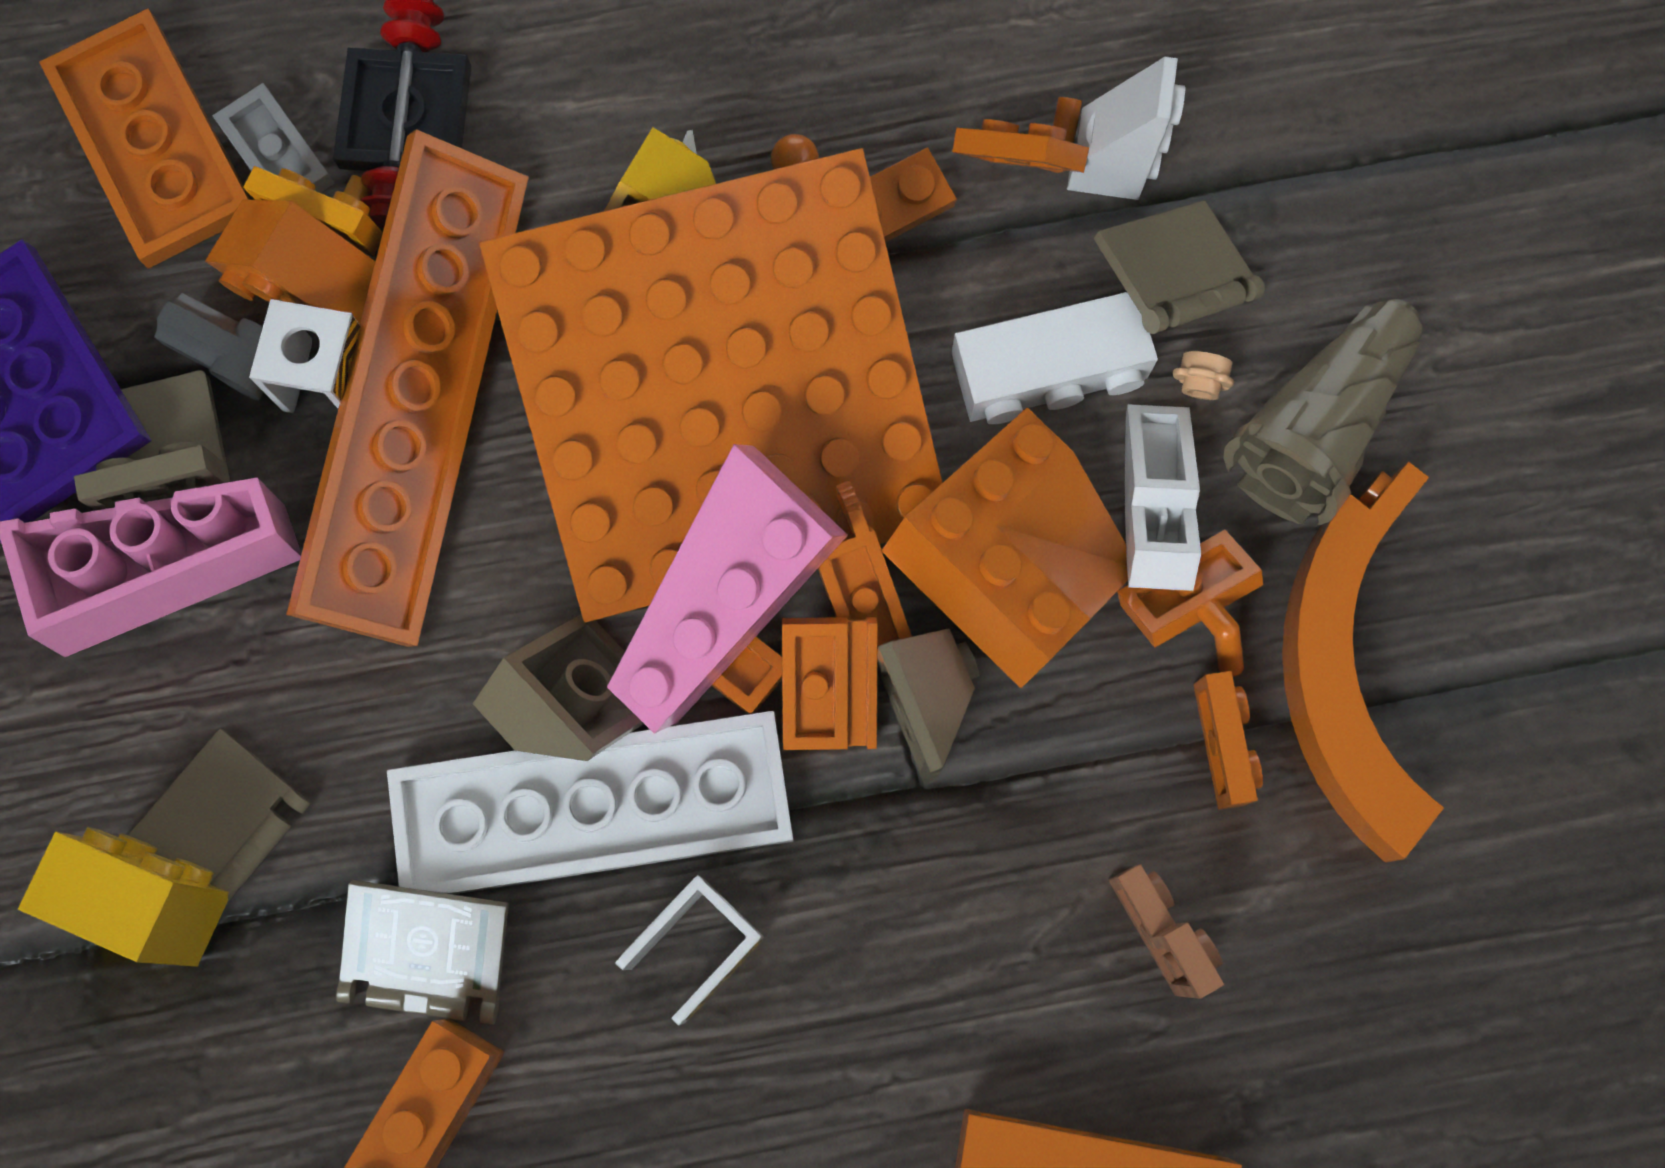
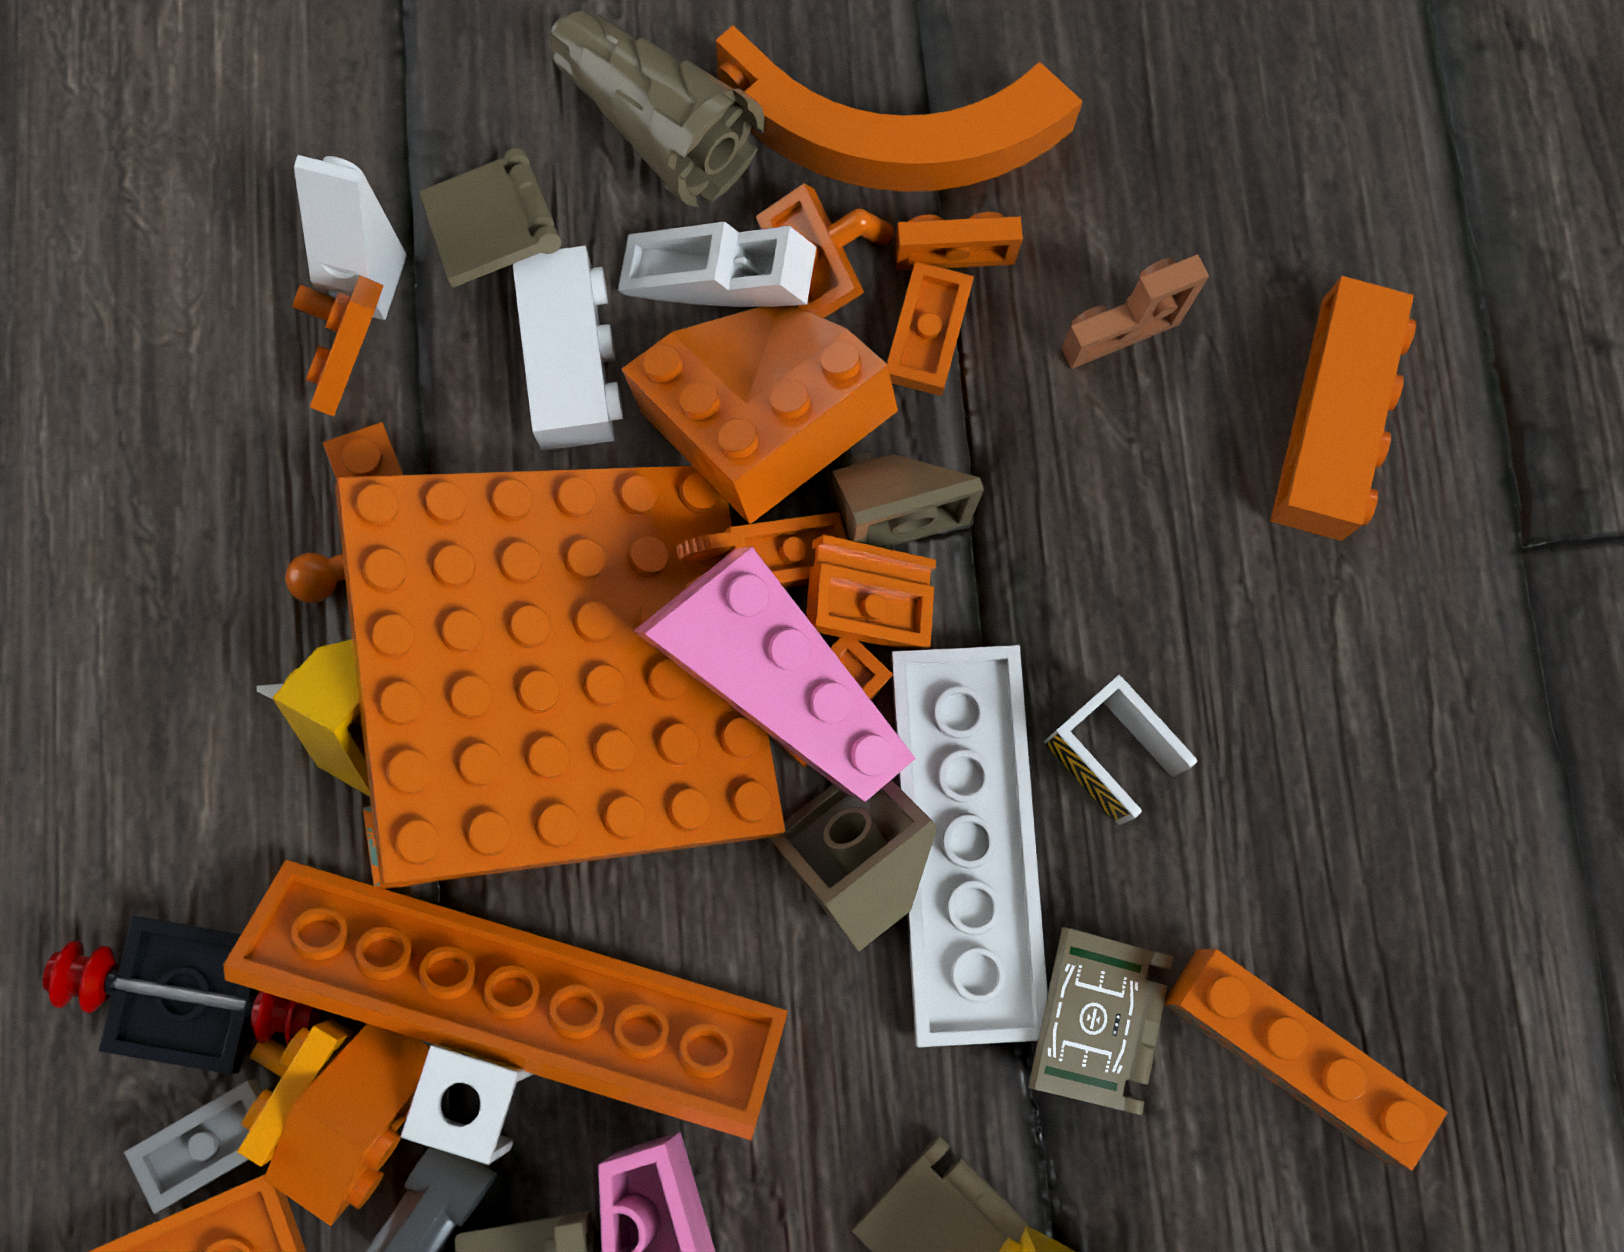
camera: 90 degrees left, 0 degrees up
light nougat plate [1173,351,1235,400] -> none
none -> orange plate [887,261,974,396]

